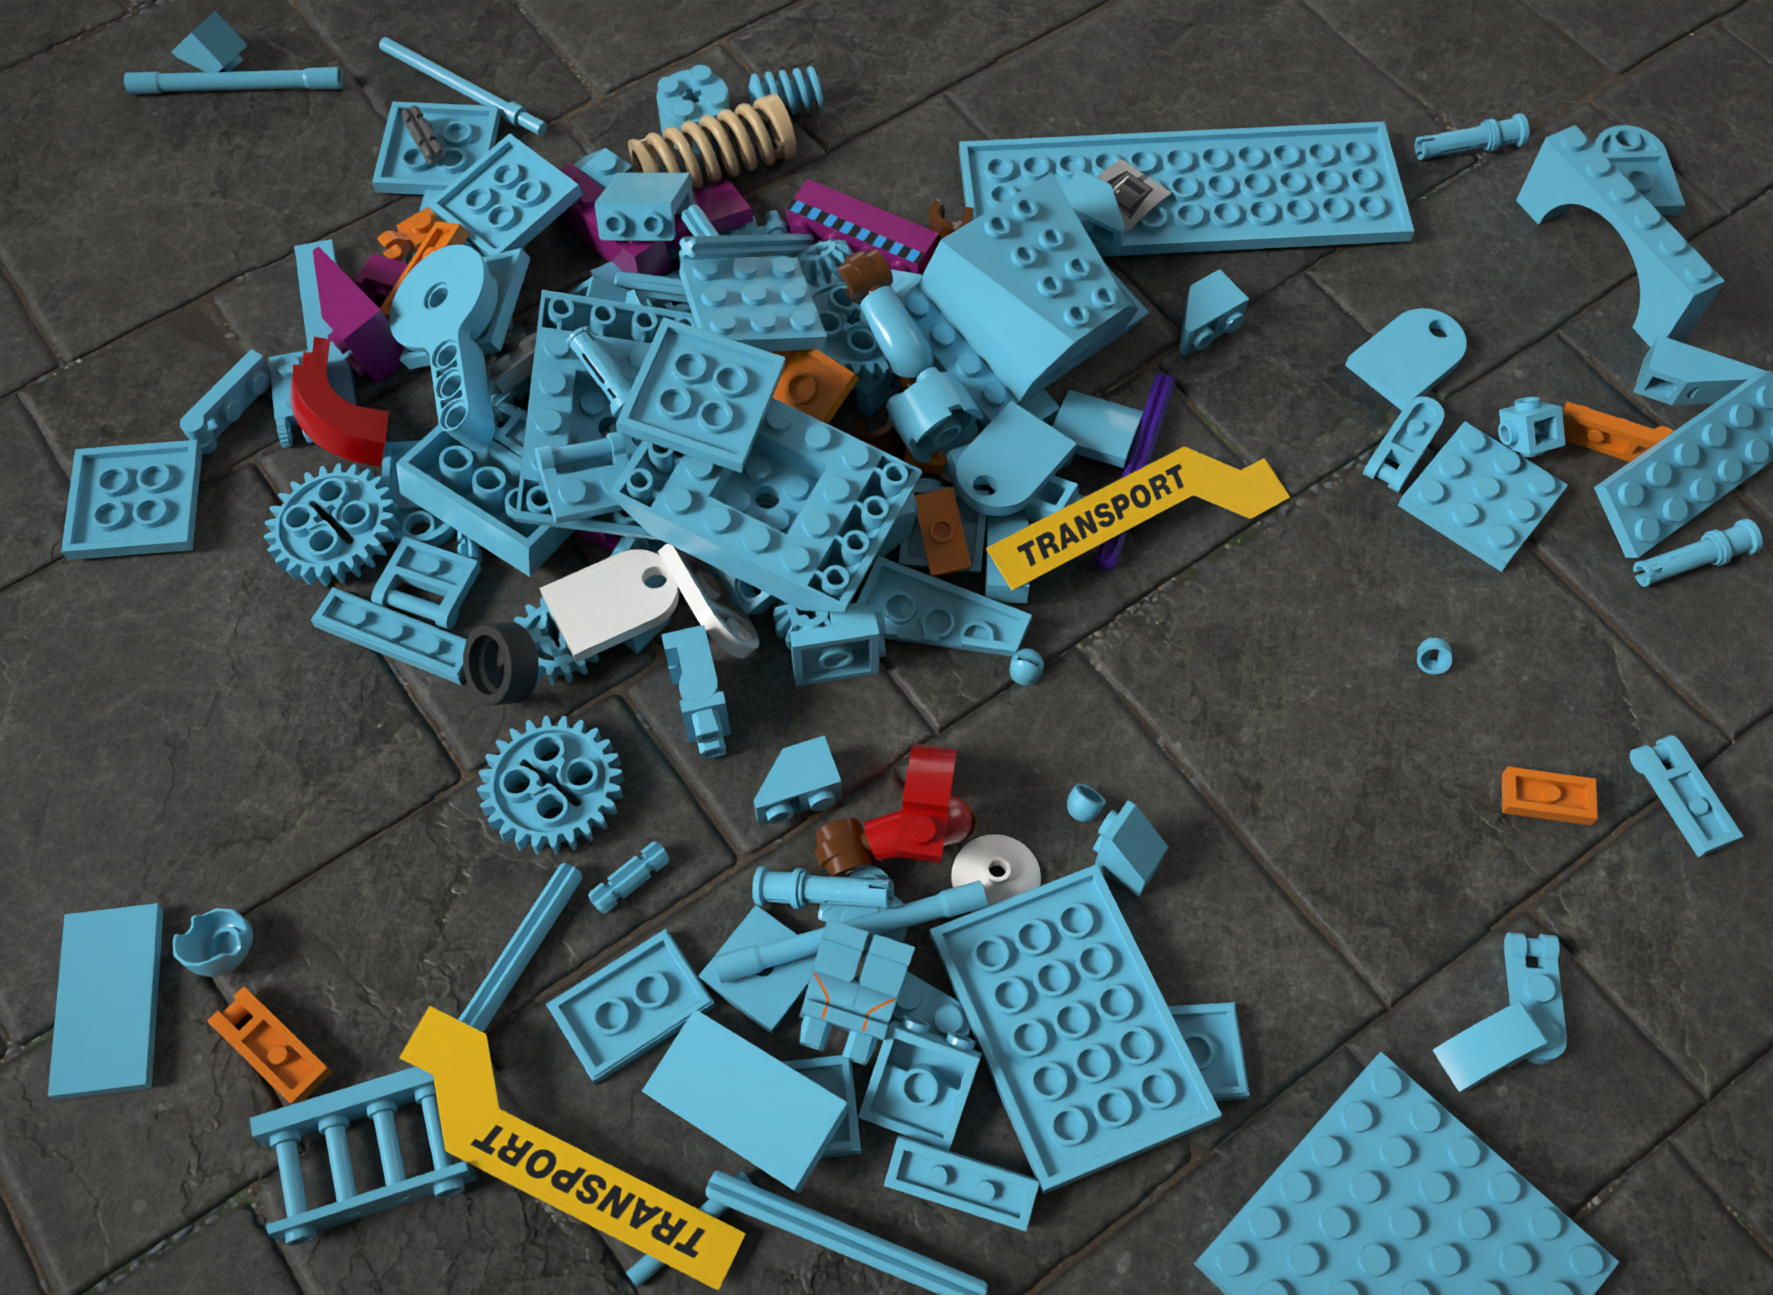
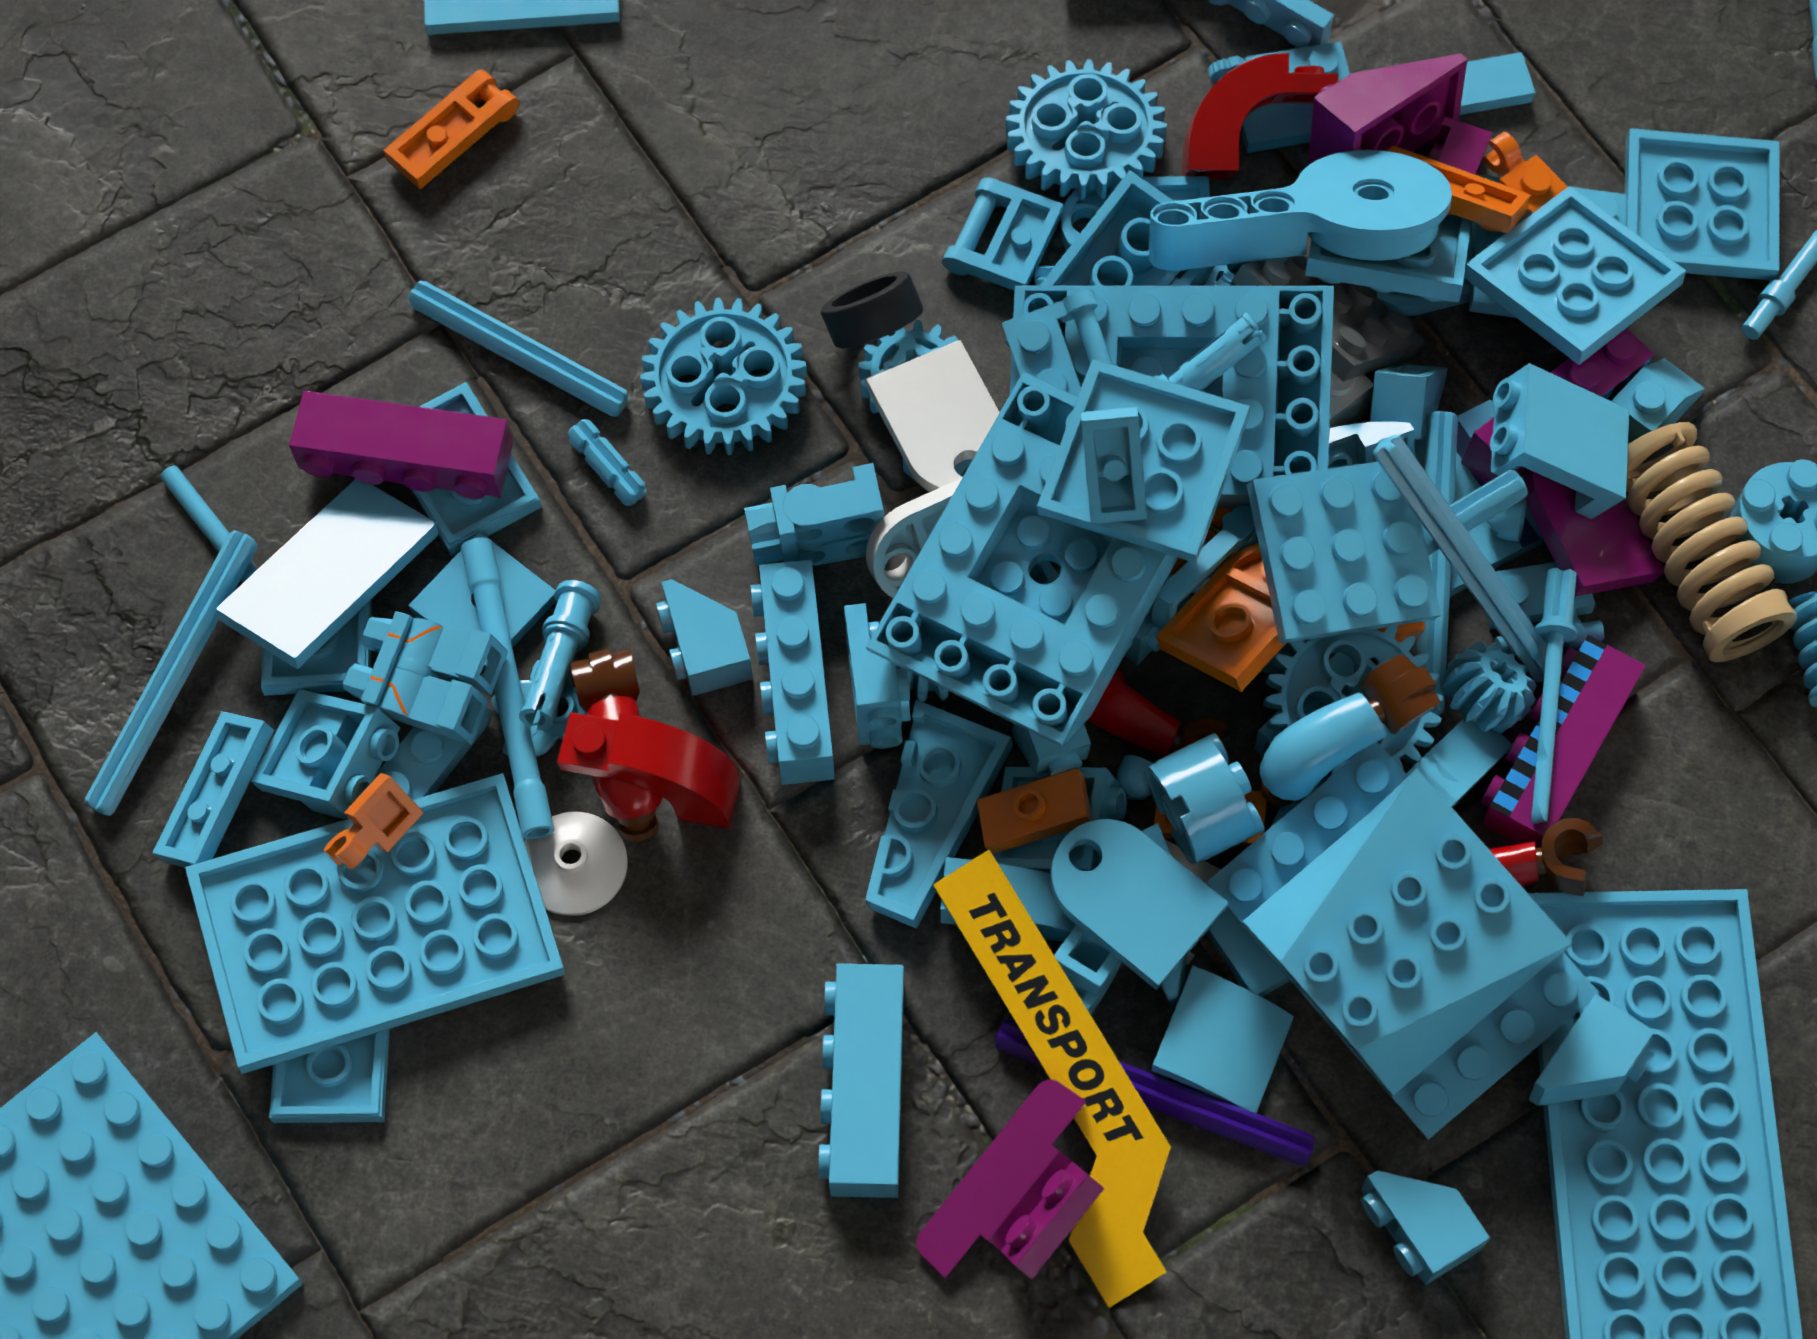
camera: 95 degrees right, 5 degrees up
medium azure hair [173,908,253,978] -> none
medium azure fence [250,1066,477,1246] -> none
medium azure tile [311,587,467,685] -> none
yellow sticker [399,1006,746,1291] -> none
dark grey axle [401,105,445,165] -> none
medium azure hinge [1009,648,1044,686] -> none
medium azure hinge [1067,783,1106,822] -> none
medium azure slope [1093,800,1168,897] -> none
sticker [1098,160,1171,232] -> none
none -> magenta brick [289,390,513,499]
none -> orange plate [323,773,424,870]
none -> medium azure brick [751,559,835,785]
none -> medium azure brick [819,964,904,1198]
none -> magenta plate [916,1080,1104,1279]
none -> medium azure slope [1081,407,1147,524]
none -> medium azure piece [1531,568,1578,824]

